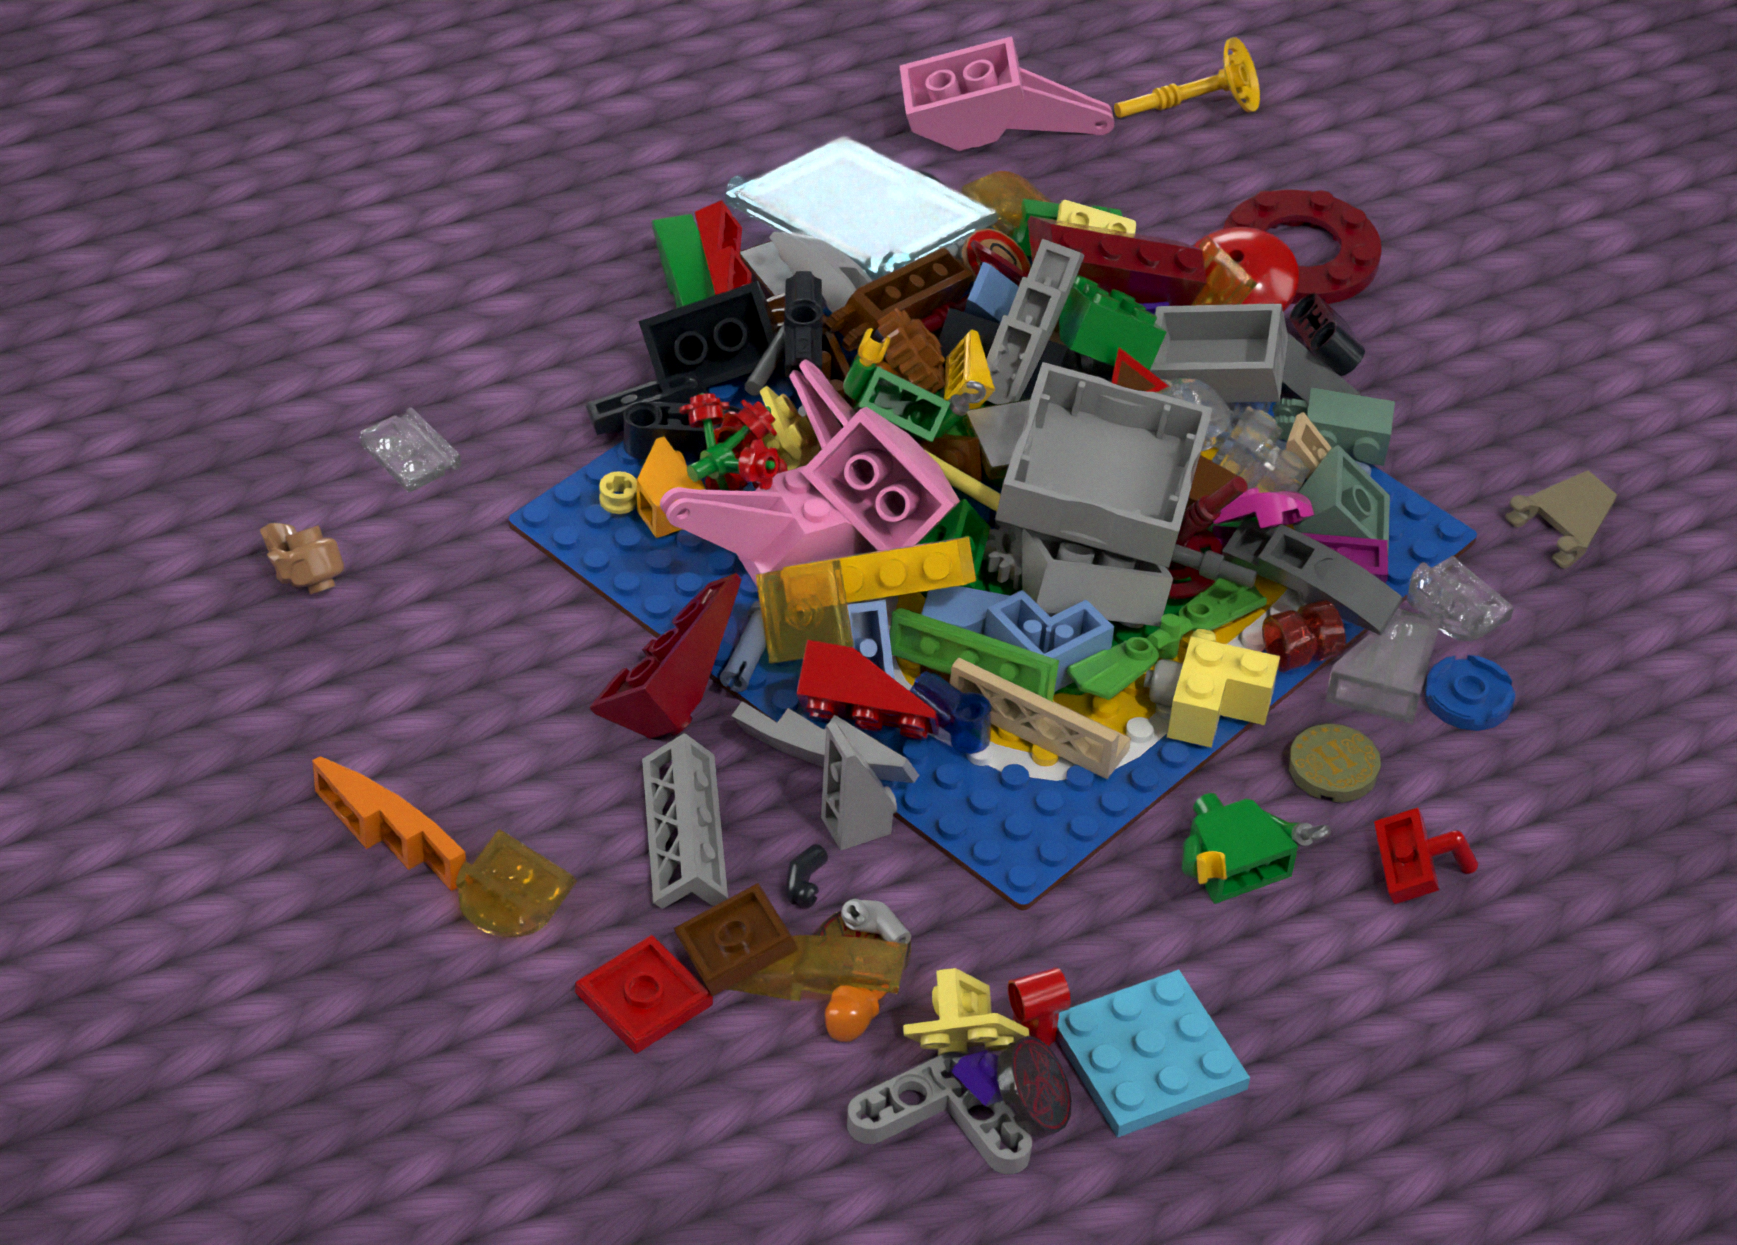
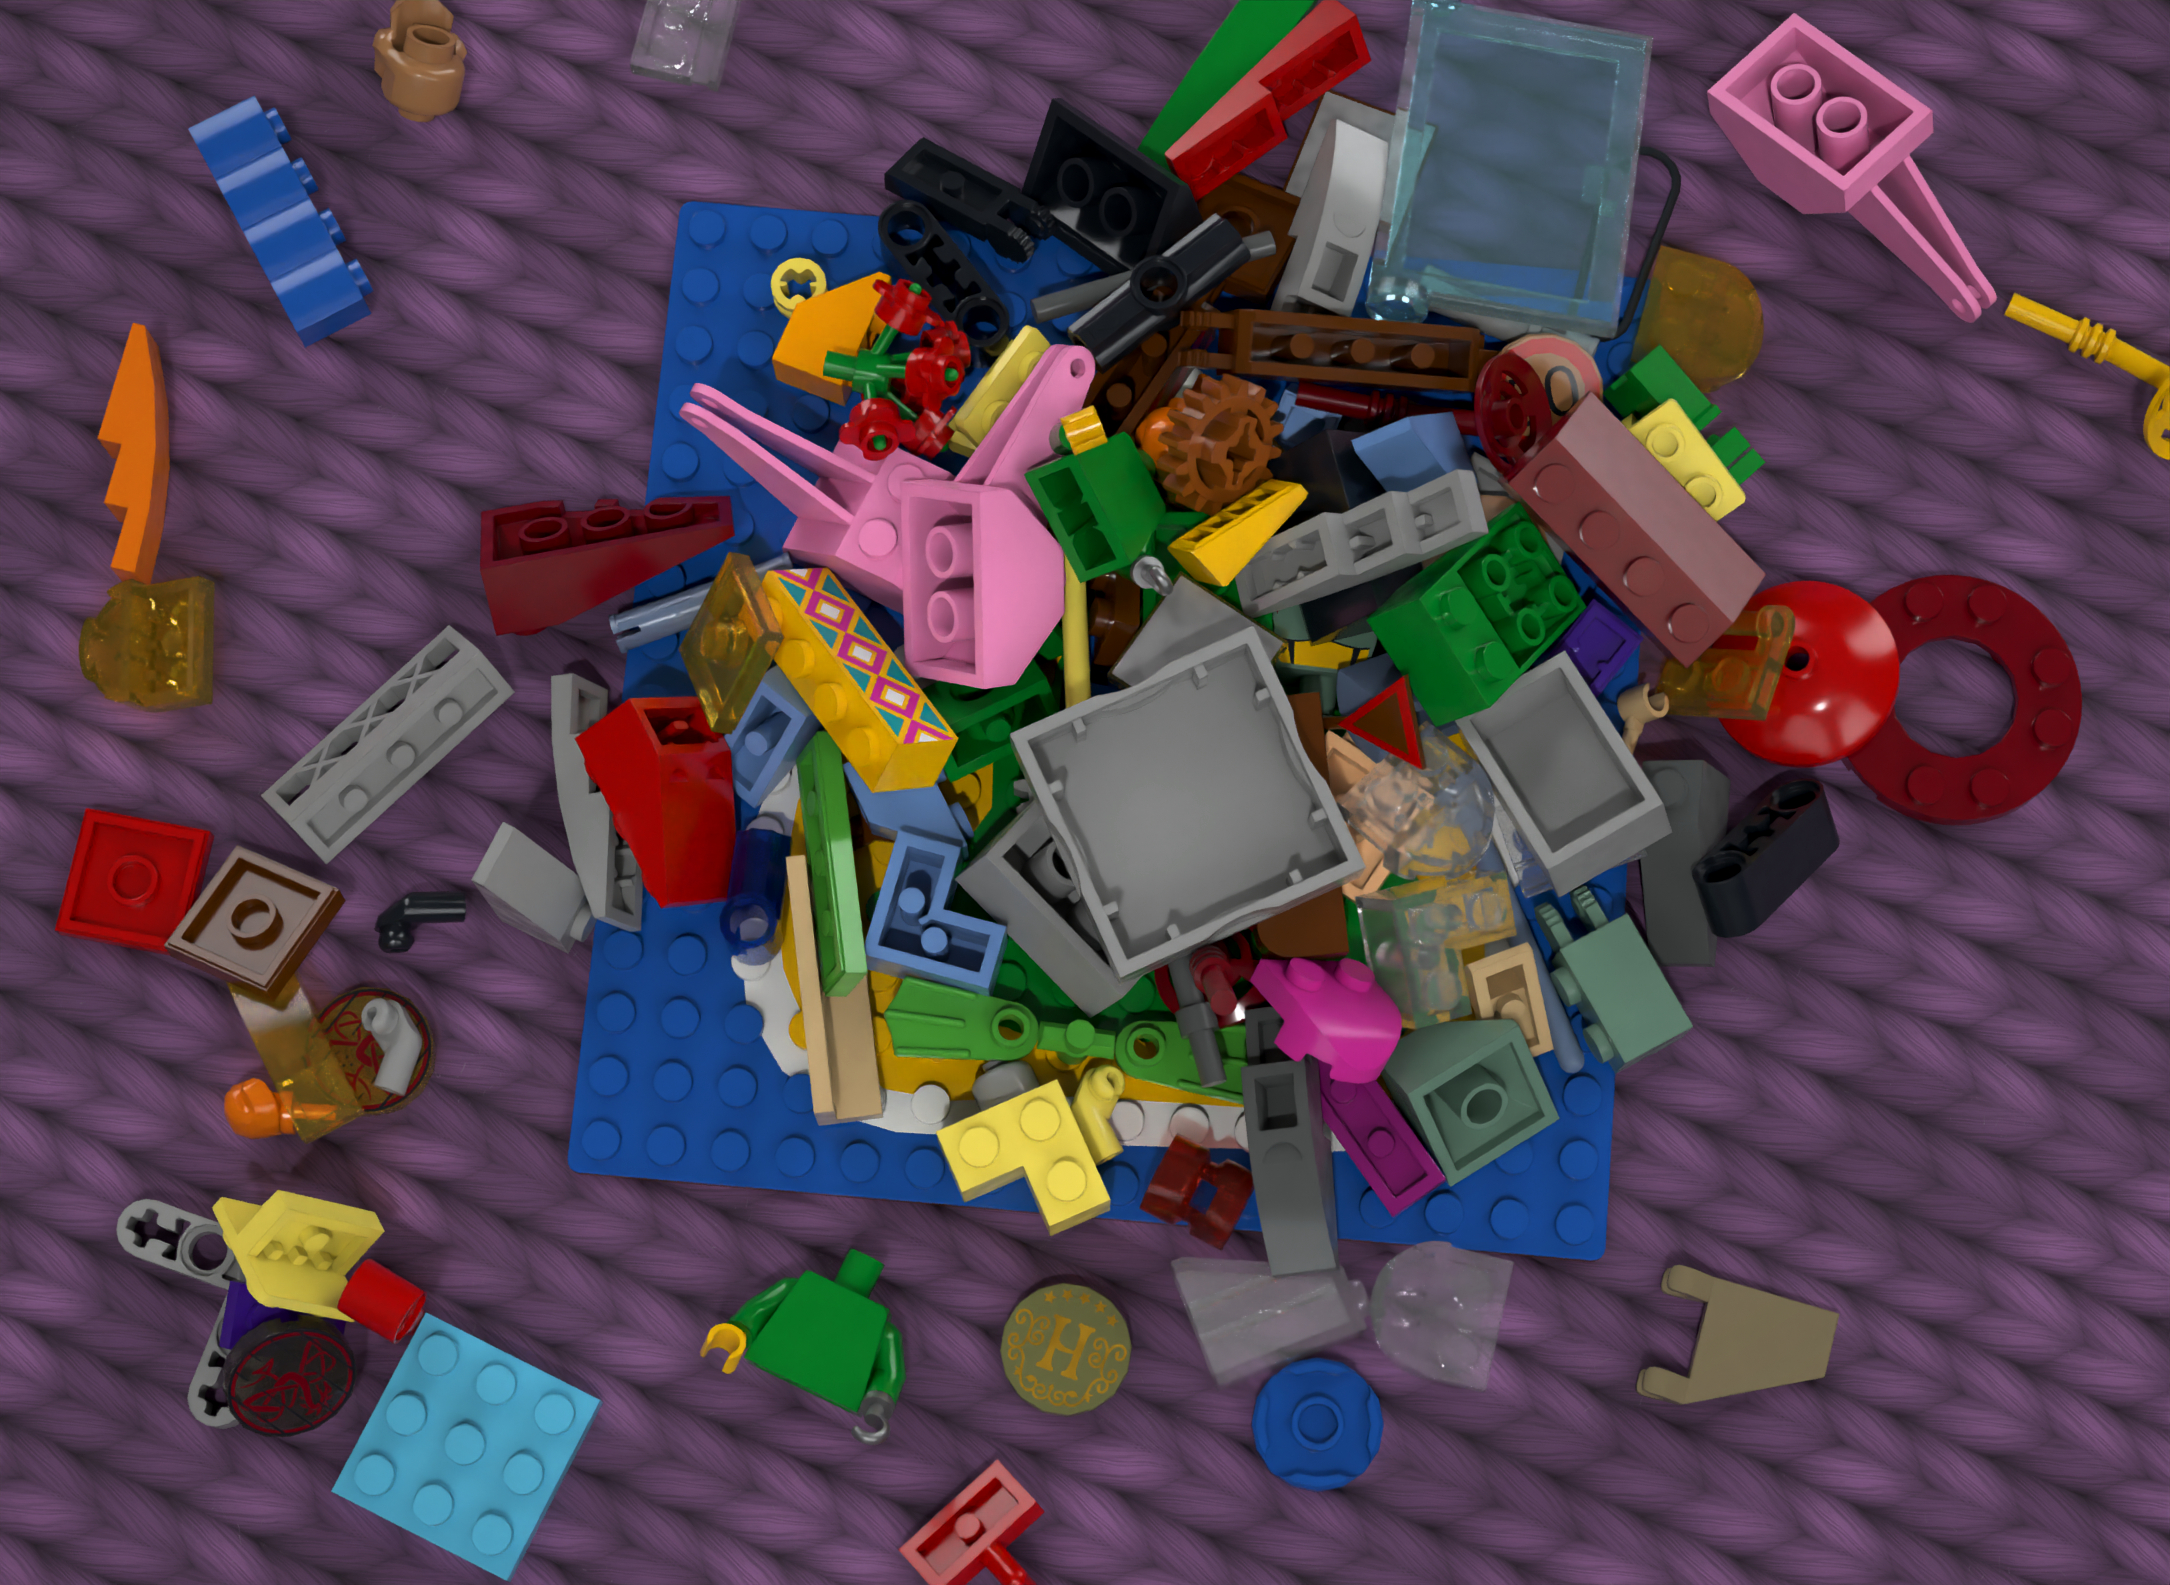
camera: 55 degrees right, 30 degrees up
none -> blue brick [188,95,374,347]

